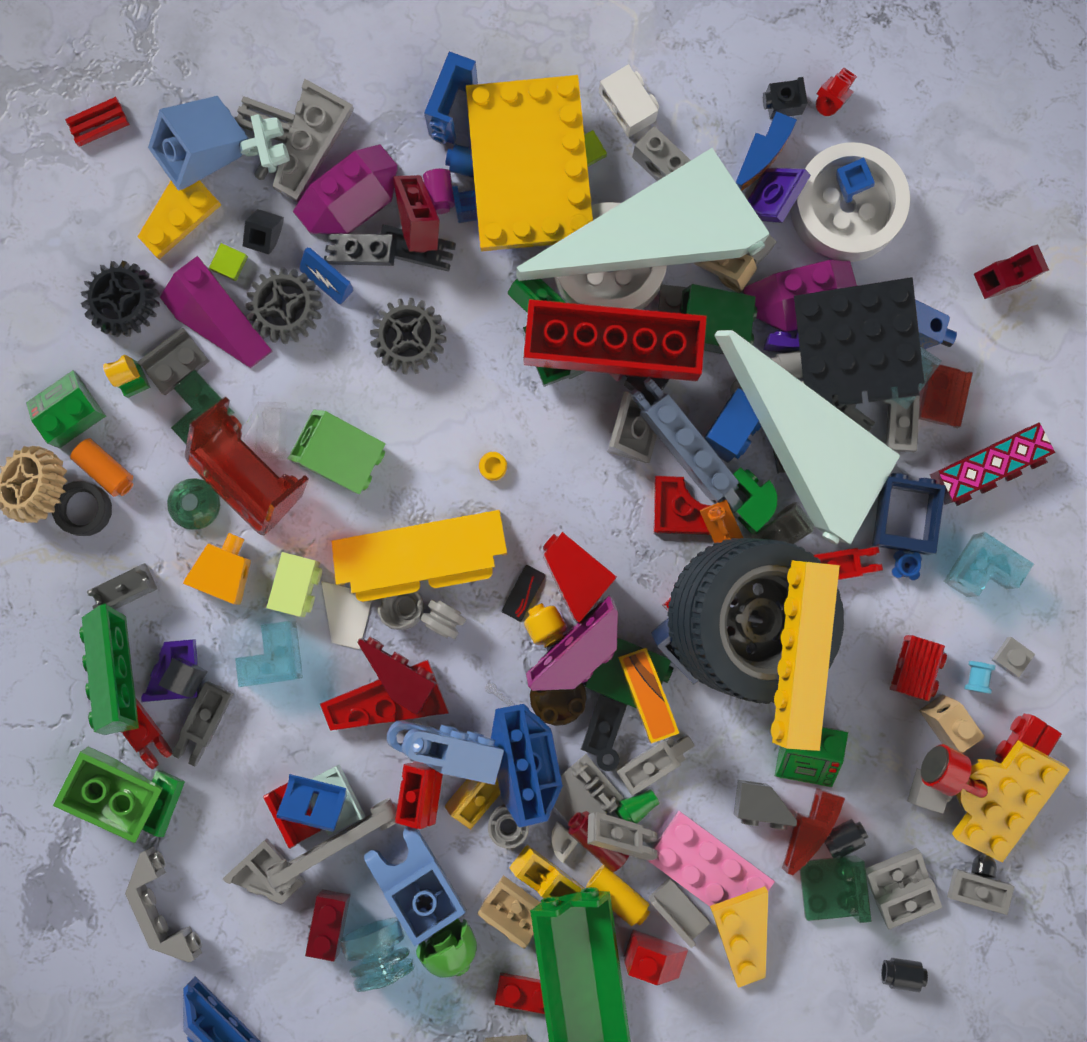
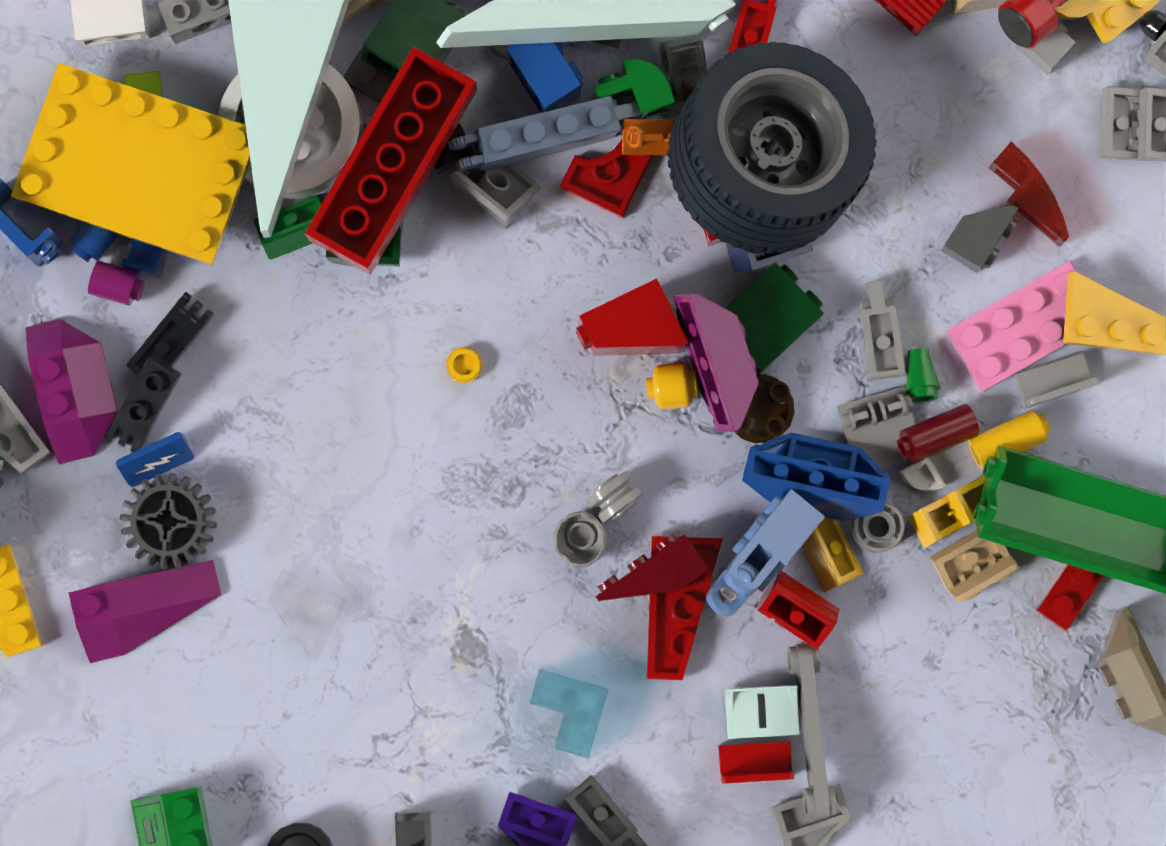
camera: 65 degrees left, 0 degrees up
orange brick [70,438,133,497] -> none
black gear [81,260,160,337] -> none
yellow leg [103,355,151,398] -> none
dark grey plate [138,328,210,395] -> none
black brick [158,658,208,697] -> none
clear green piece [167,478,221,530] -> none
clear green plate [171,370,235,450] -> none
light orange torso [183,533,251,605] -> none
clear red windscreen [185,397,309,536] -> none
lime tile [209,243,248,281] -> none
black brick [242,209,284,255] -> none
yellowish green brick [267,552,322,617] -> none
blue piece [276,774,347,832] -> none
bright green slope [288,409,386,494] -> none
dark red brick [305,889,351,962] -> none
white sticker [321,581,372,650] -> none
yellow slope [331,510,508,602] -> none
clear light blue wheel [339,917,415,992] -> none
medium blue brick [364,826,467,947] -> none
dark grey gear [370,298,447,375] -> none
dark red slope [393,175,440,252] -> none
bright green cylinder [416,918,477,978] -> none
black sticker [502,565,545,622] -> none
black hinge [580,694,627,771] -> none
light grey hinge [588,812,658,860] -> none
slope [618,648,679,744] -> none
red slope [623,929,688,986] -> none
yellow brick [771,560,840,751] -> none
green slope [774,726,849,787] -> none
clear green bracket [799,855,872,923] -> none
black brick [822,819,868,858] -> none

